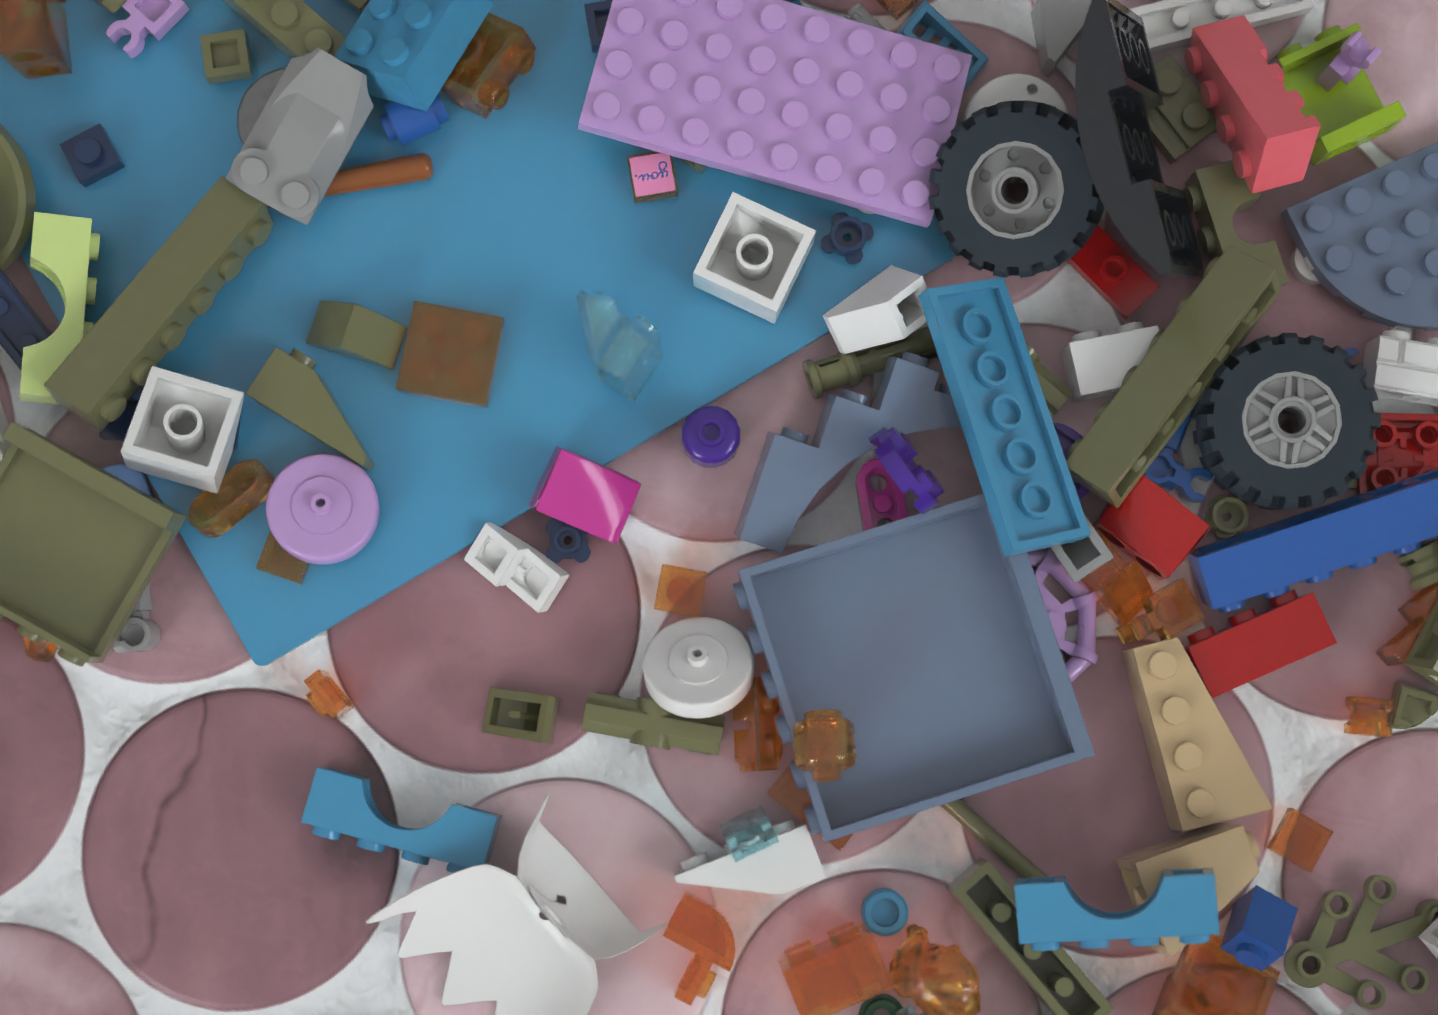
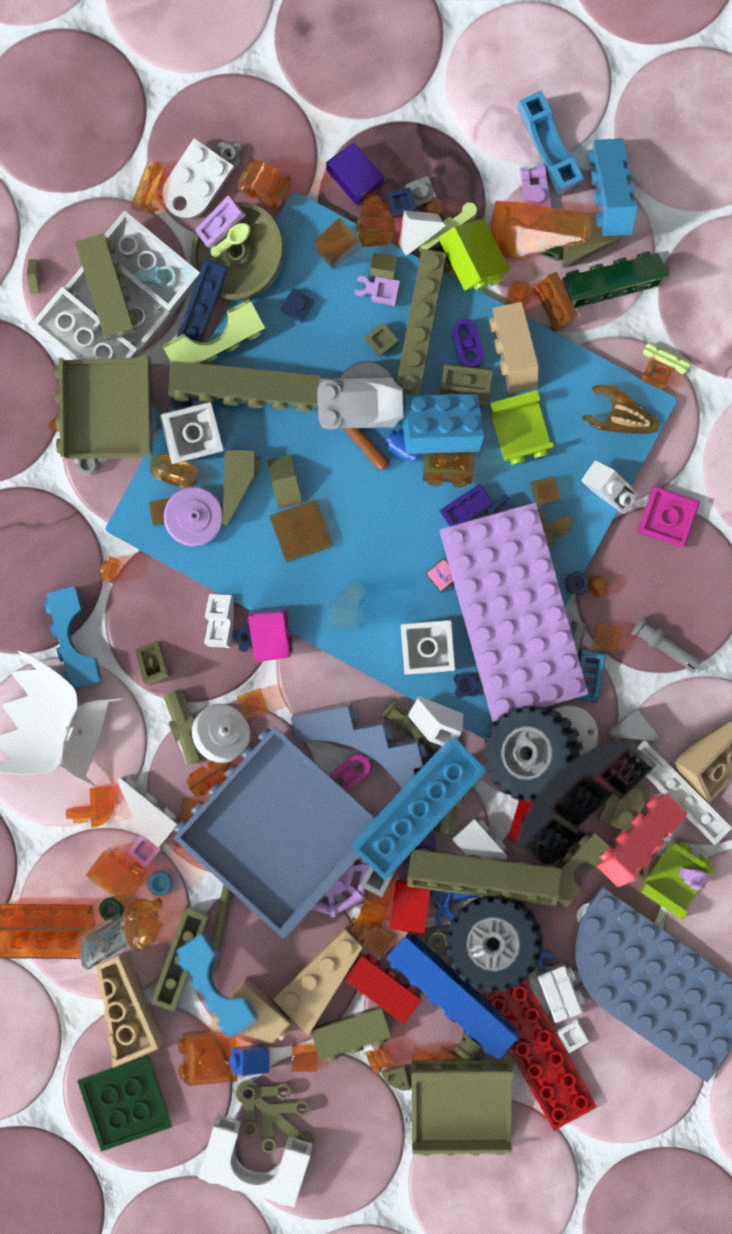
camera: 65 degrees right, 5 degrees up
dark purple head [682,406,740,468] -> none
clear light blue slope [719,805,779,862] -> none
clear orange head [793,709,856,782] -> none
dark purple plate [868,426,945,514] -> none
none -> lavender plate [127,834,162,868]
none -> olive brick [311,1006,391,1061]
none -> dark purple plate [439,483,494,527]

